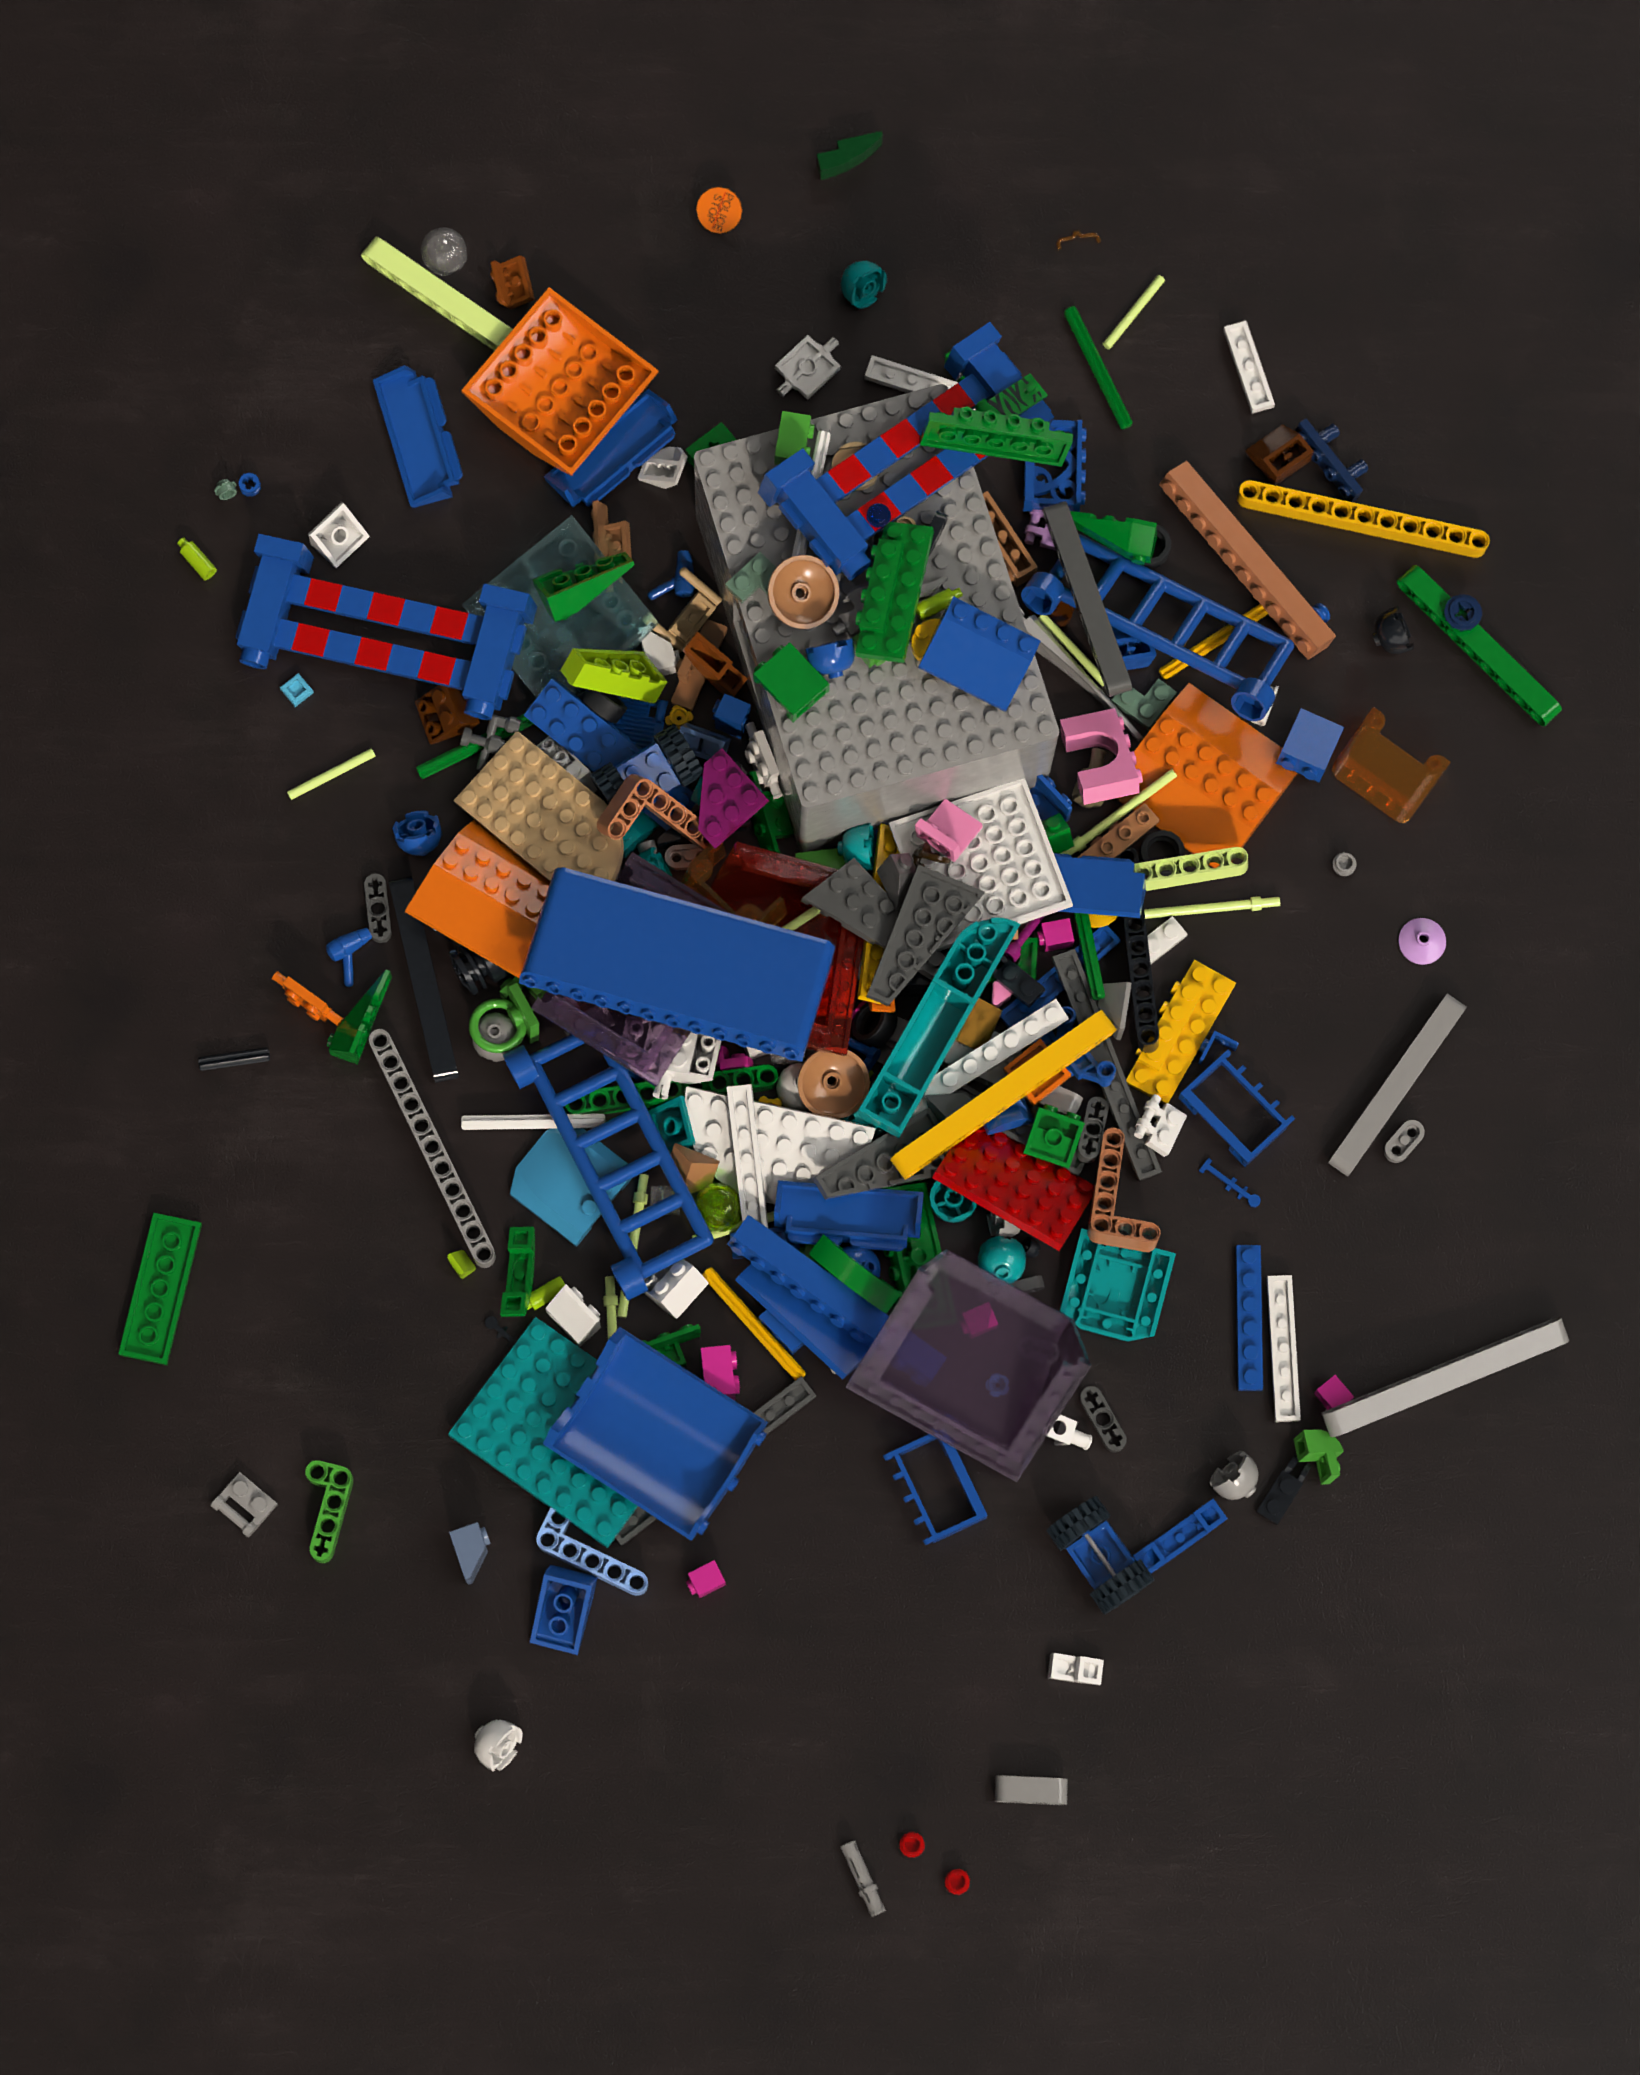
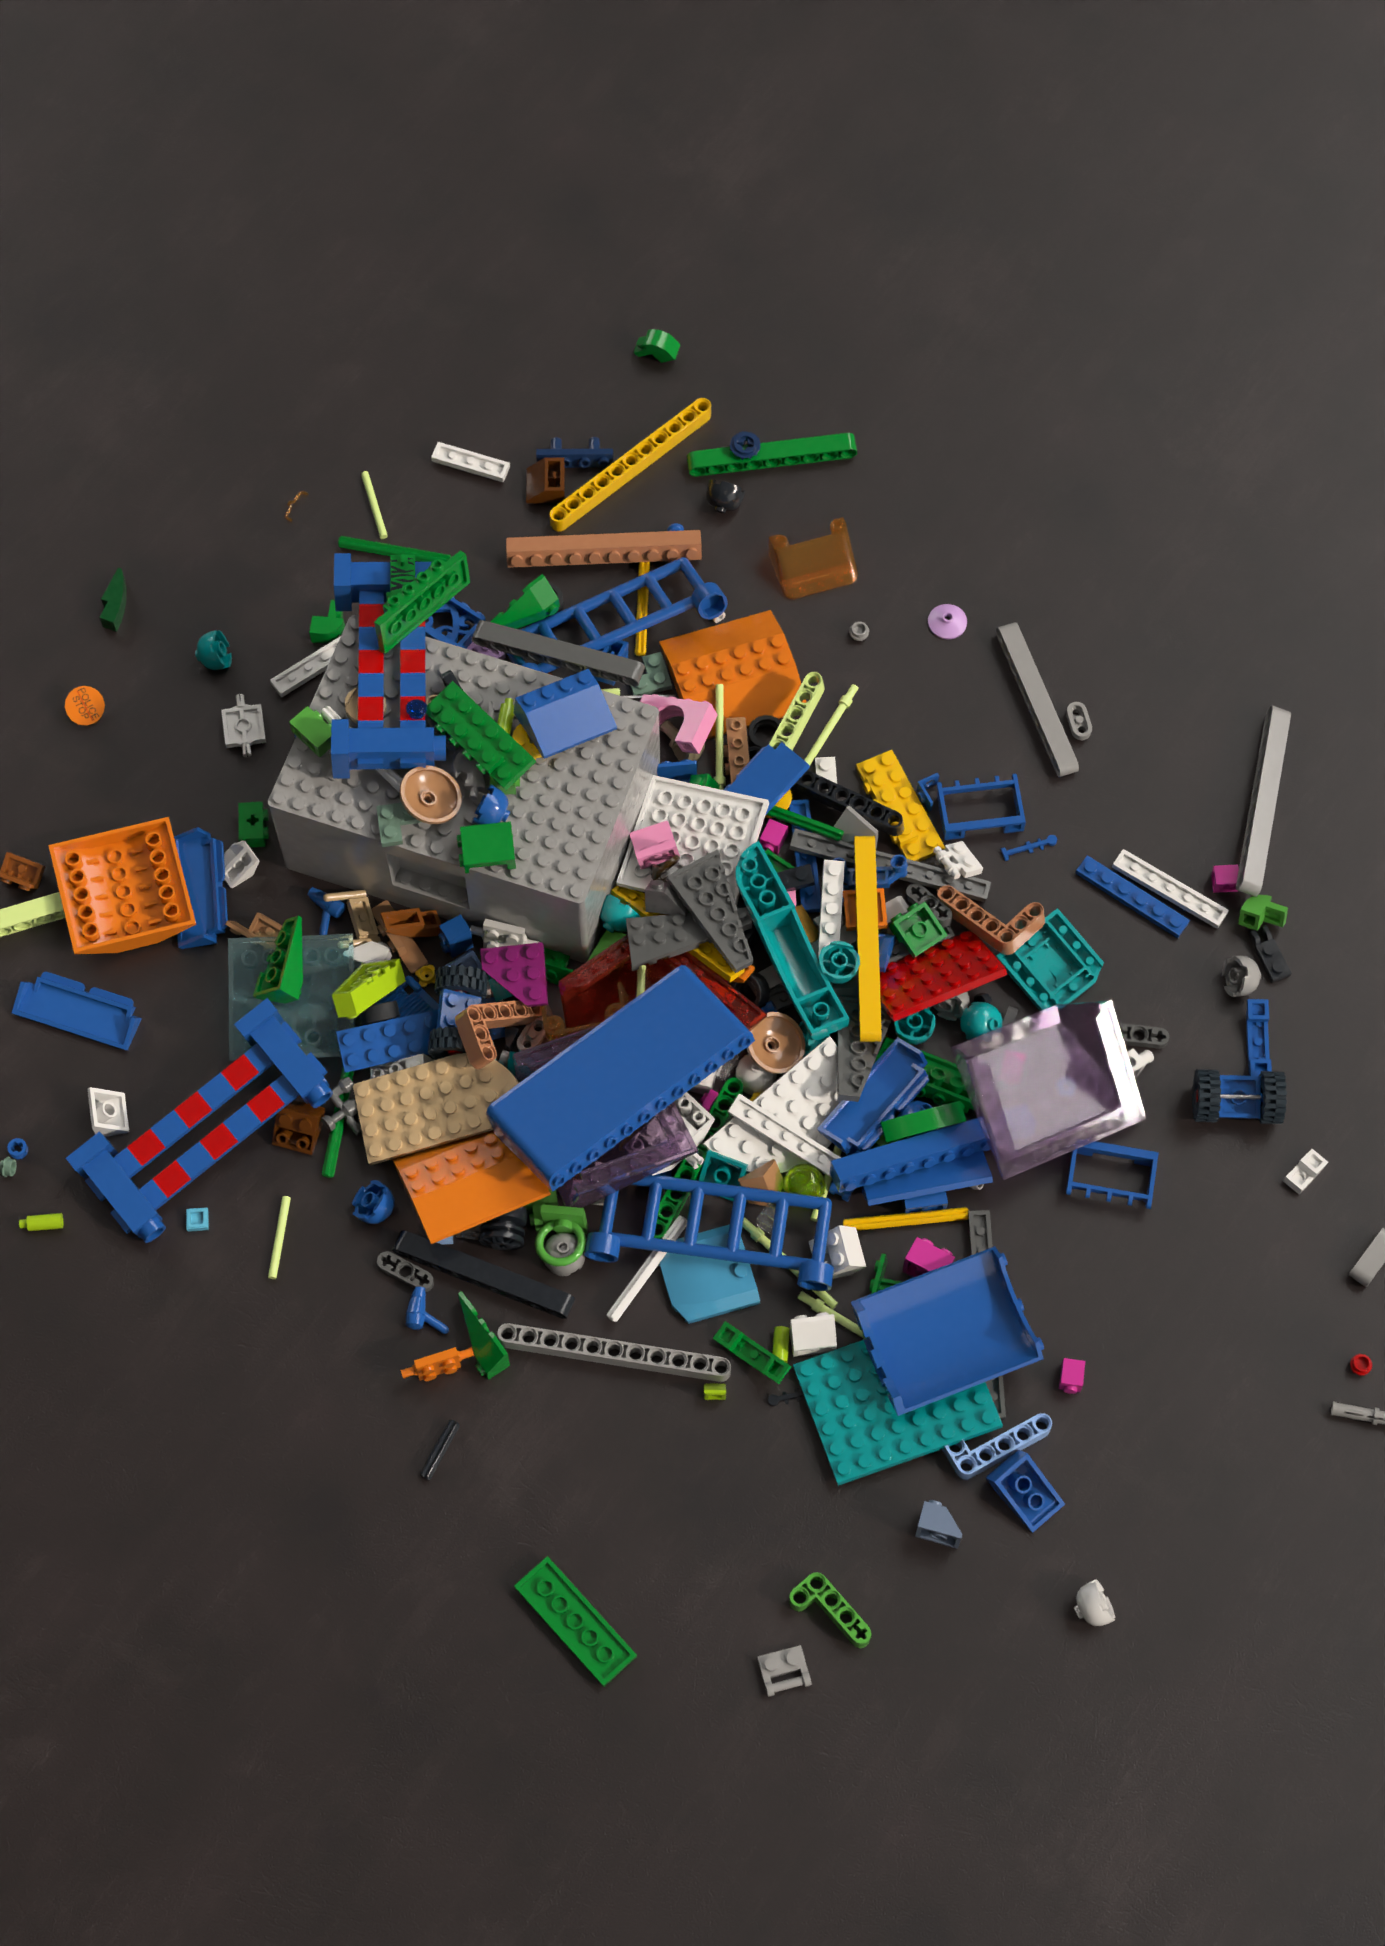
camera: 50 degrees left, 10 degrees down
blue brick [1276,708,1344,783] -> none
none -> green brick [634,329,680,363]
none -> teal cylinder [818,941,860,984]

